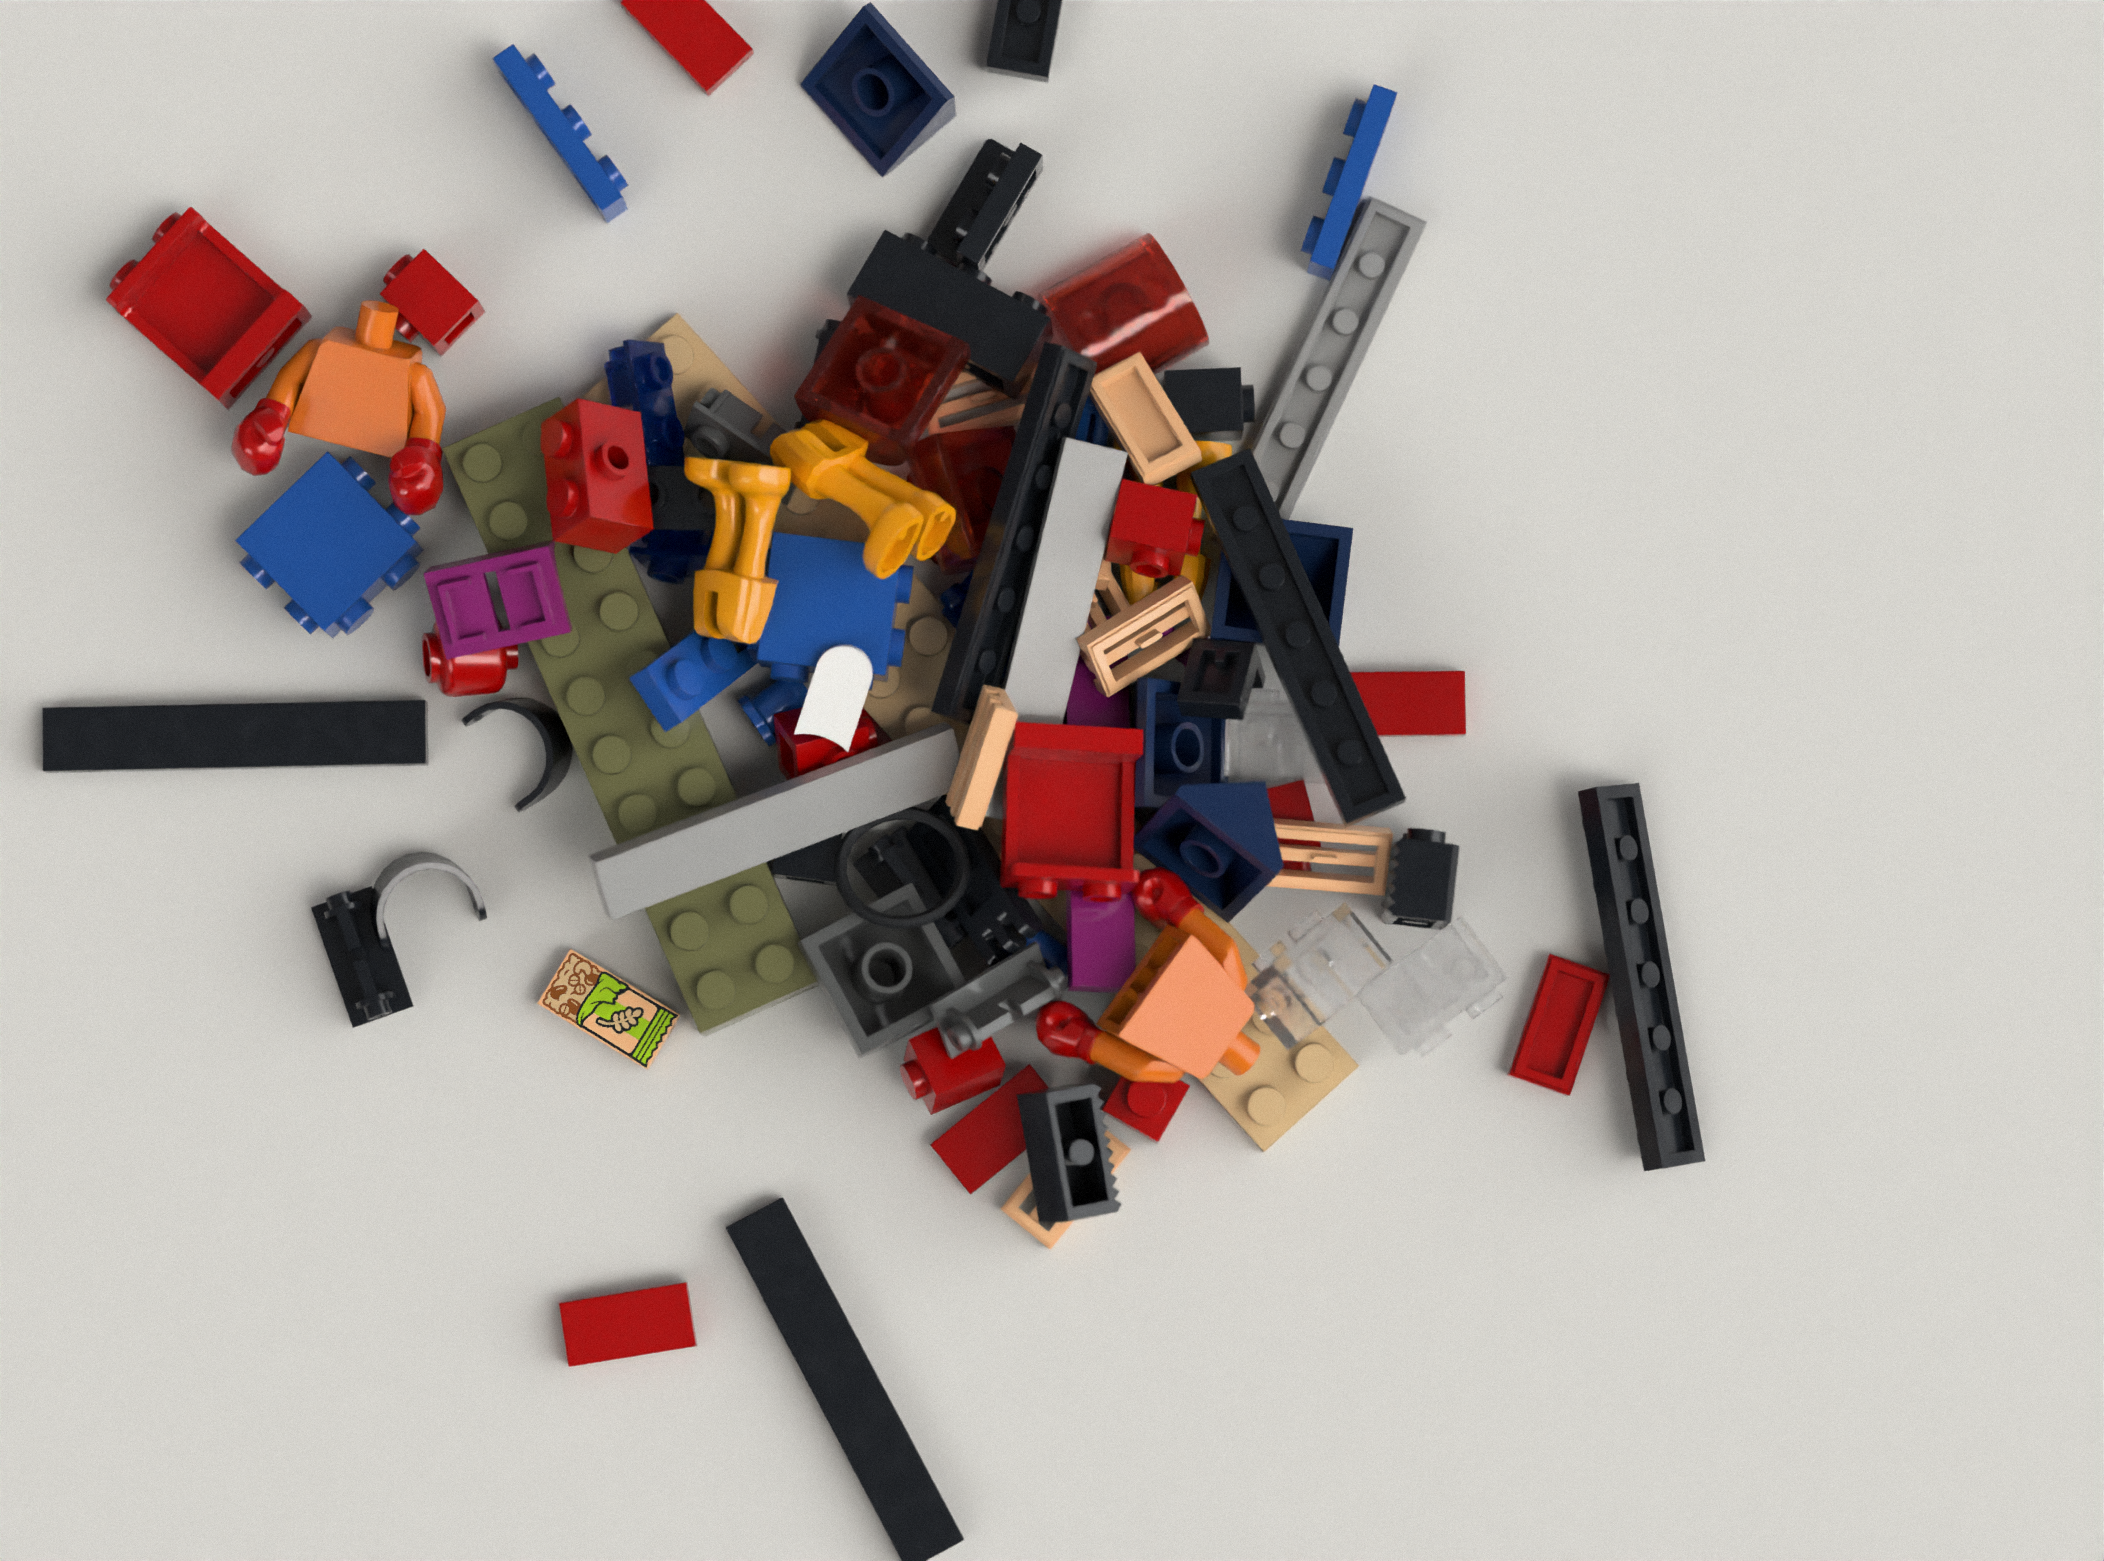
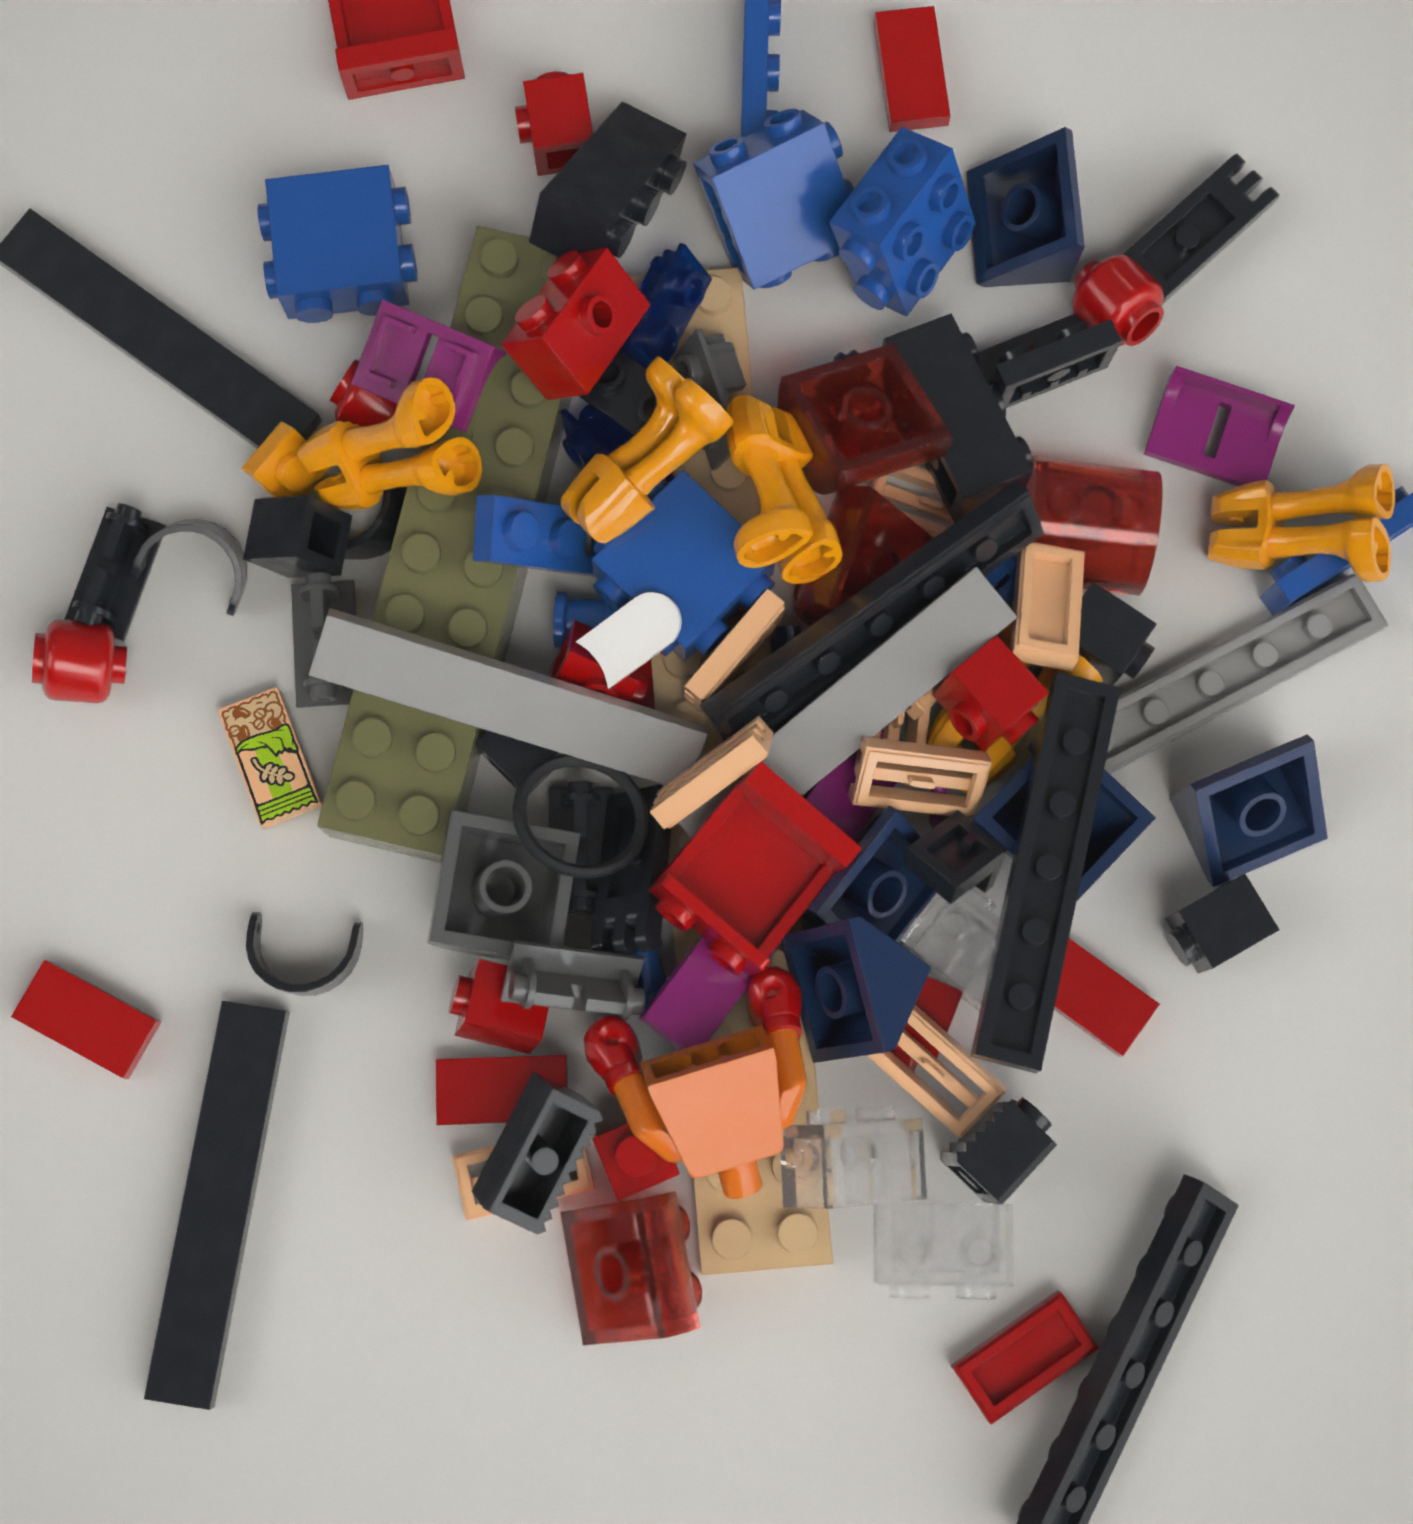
camera: 35 degrees right, 5 degrees down
orange torso [231,300,446,516] -> none
none -> red head [32,619,127,703]
none -> light orange plate [241,421,331,498]
none -> black brick [243,495,353,578]
none -> black helmet [246,912,363,996]
none -> dark grey hinge [291,572,356,708]
none -> light orange piece [297,377,482,510]
none -> black brick [529,101,687,259]
none -> clear red brick [560,1191,702,1346]
none -> light nougat tile [684,588,785,713]
none -> brick [693,109,855,290]
none -> blue brick [829,126,976,317]
none -> red head [1071,254,1164,347]
none -> magenta piece [1143,366,1295,486]
none -> black brick [1165,874,1280,974]
none -> dark blue slope [1170,734,1328,887]
none -> light orange piece [1207,464,1395,582]

